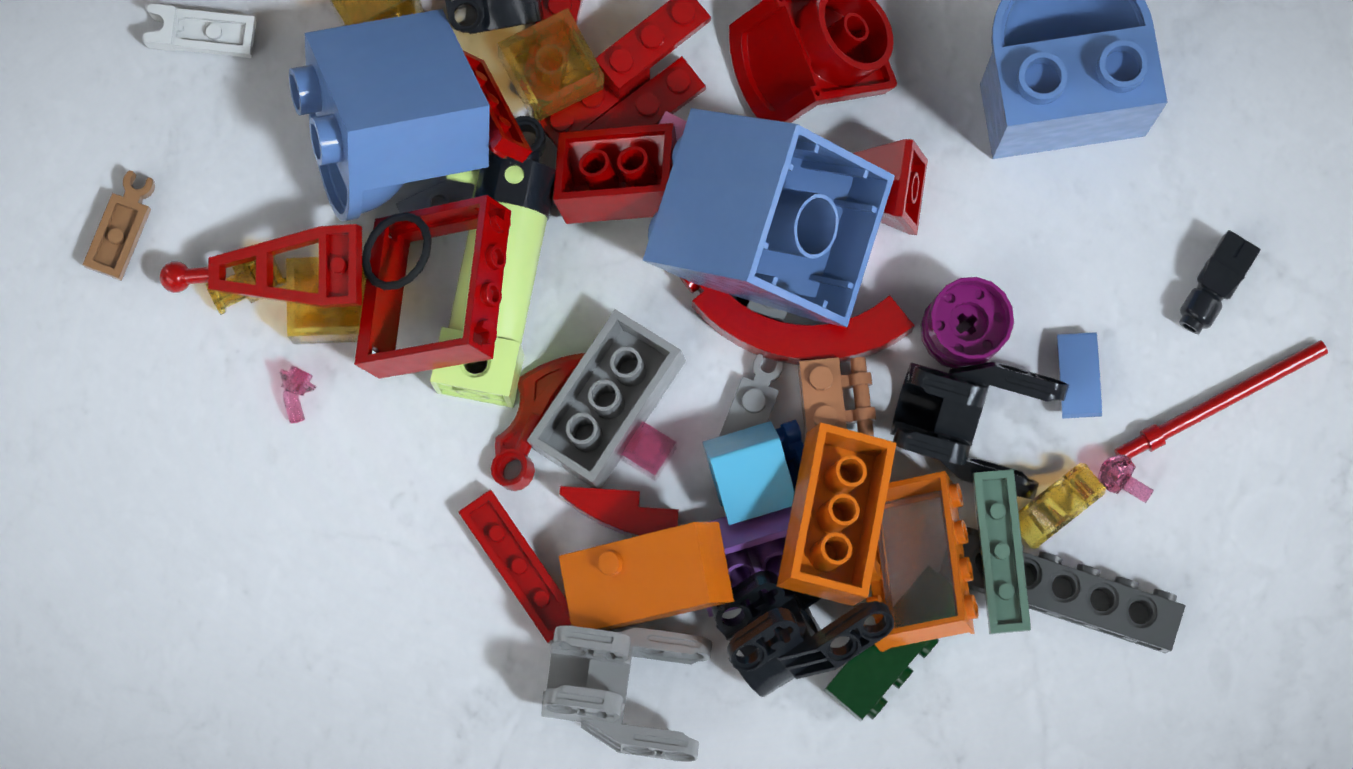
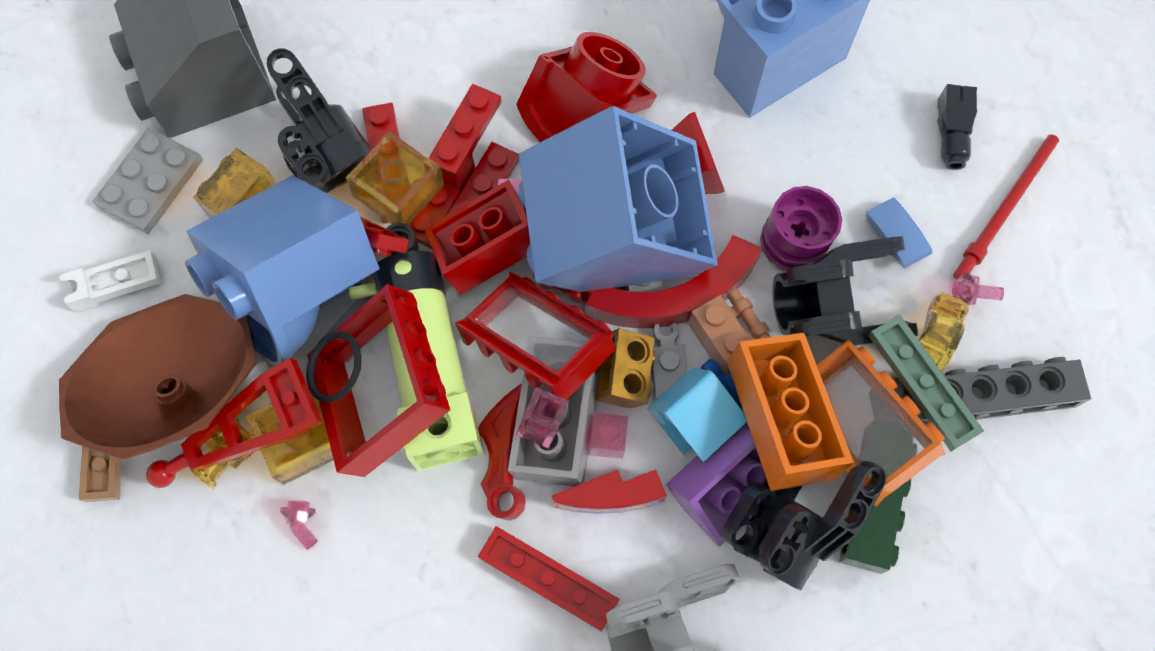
camera: 25 degrees left, 10 degrees down
orange brick [559,522,734,631] -> none
none -> copper piece [59,294,257,460]
none -> window [455,271,615,407]
none -> clear pink brick [516,387,569,449]
none -> pearl gold brick [595,328,655,409]

